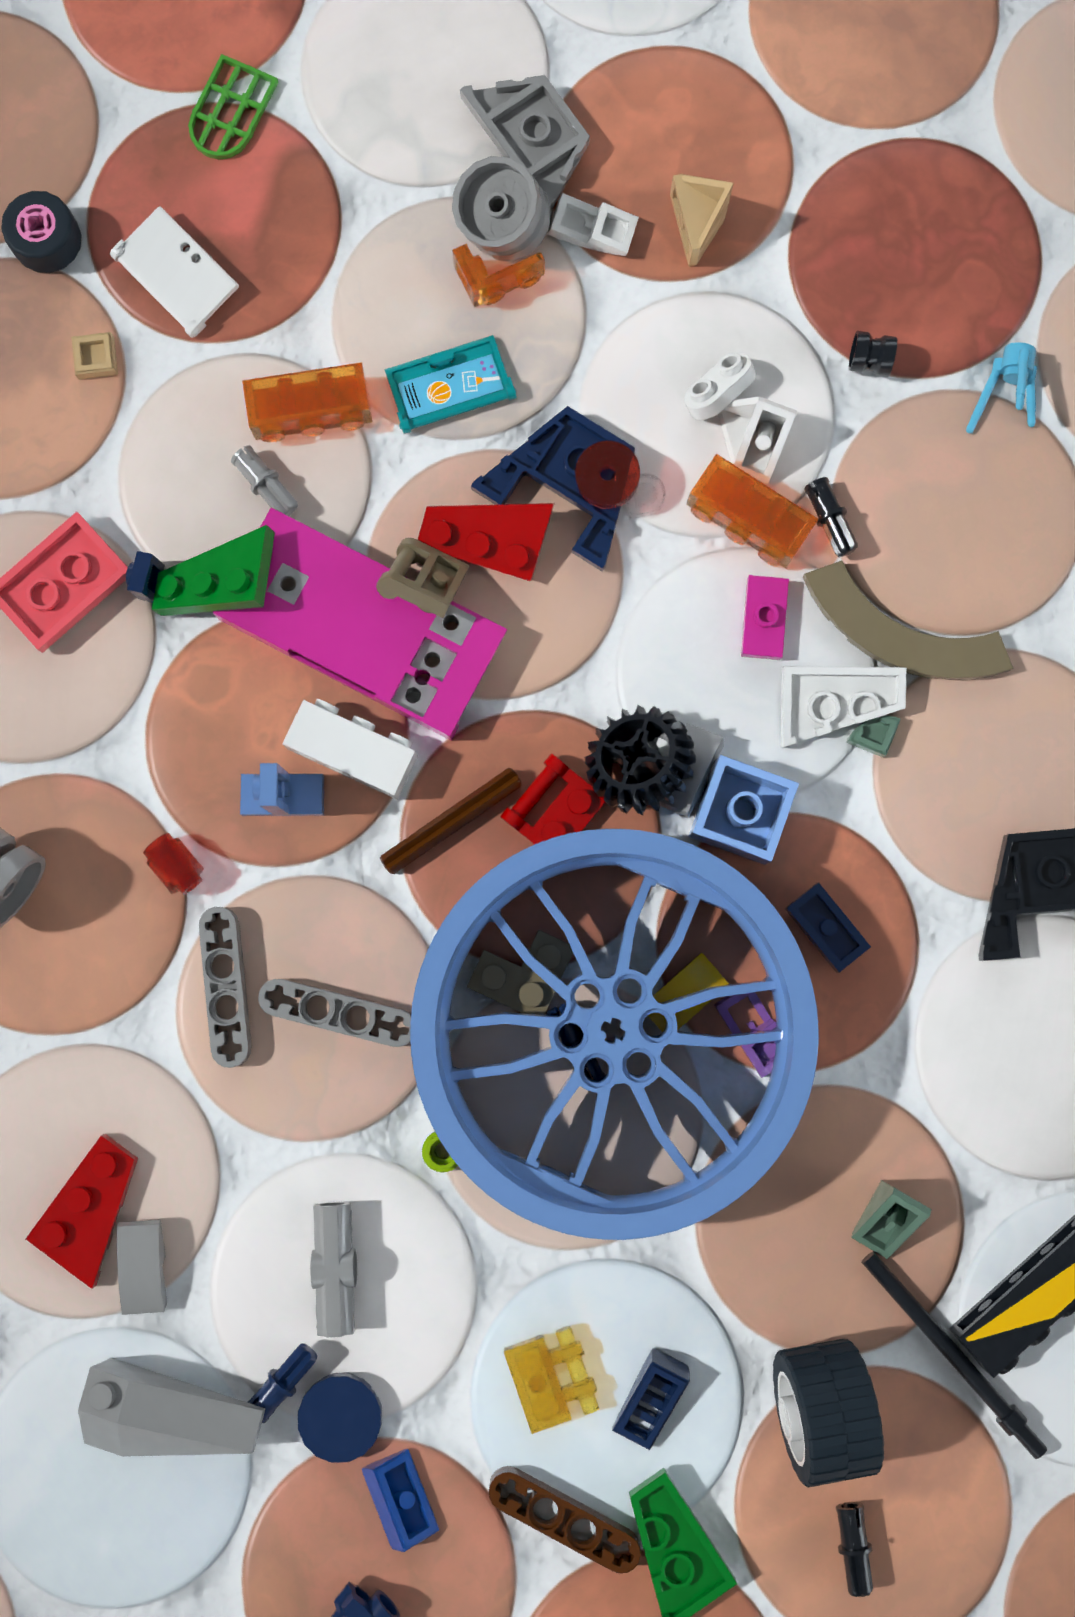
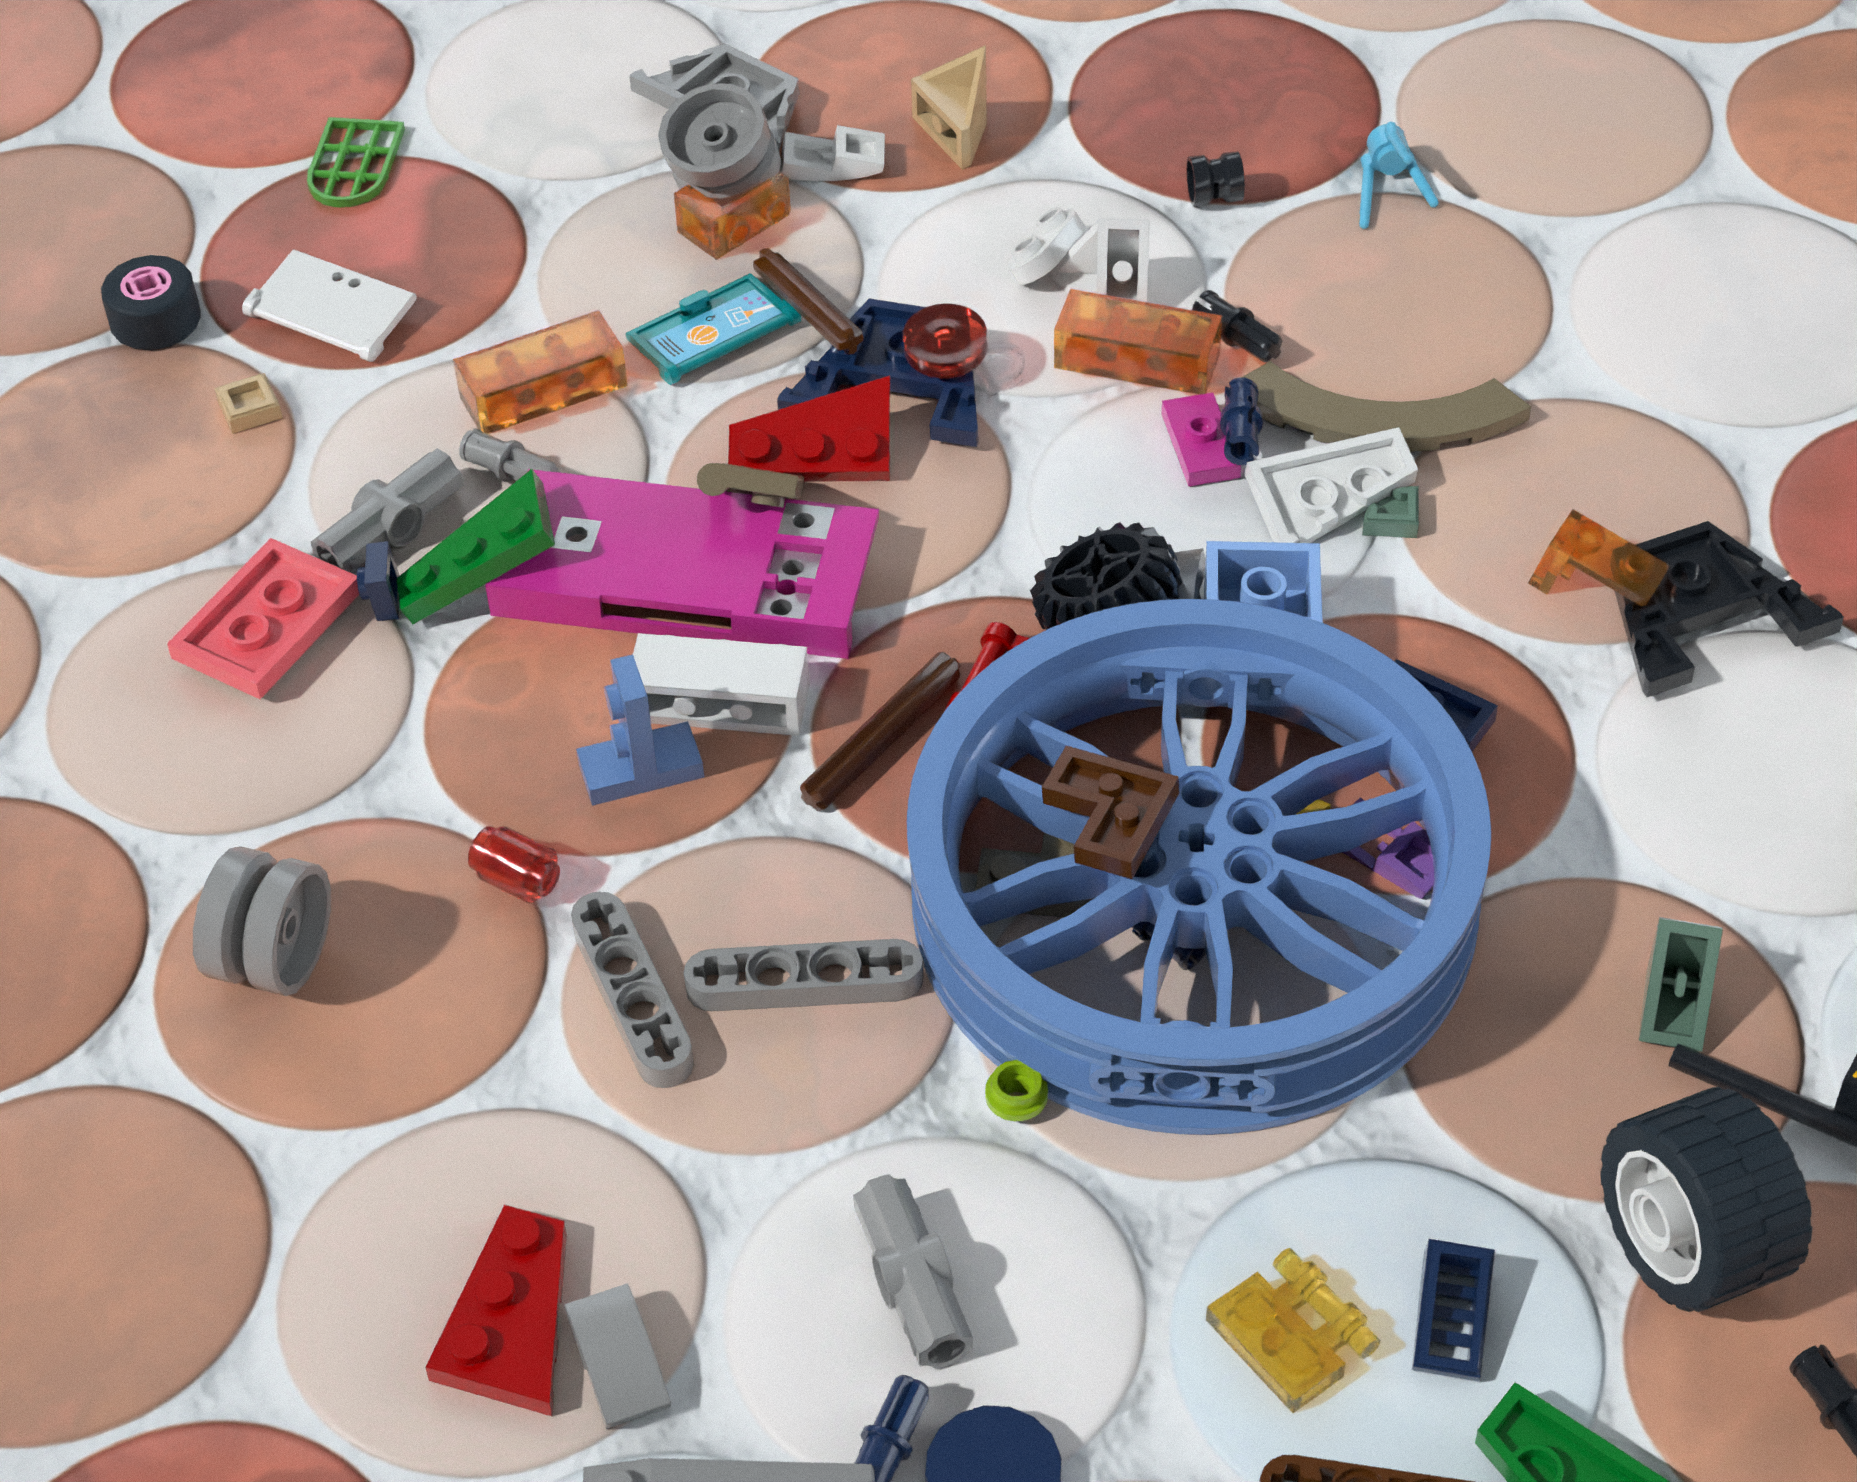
camera: 15 degrees left, 35 degrees down
none -> light grey piece [311,448,464,572]
none -> reddish brown axle [753,248,864,355]
none -> reddish brown plate [1042,745,1180,879]
none -> dark blue pin [1220,377,1263,465]
none -> clear orange bracket [1528,509,1669,606]

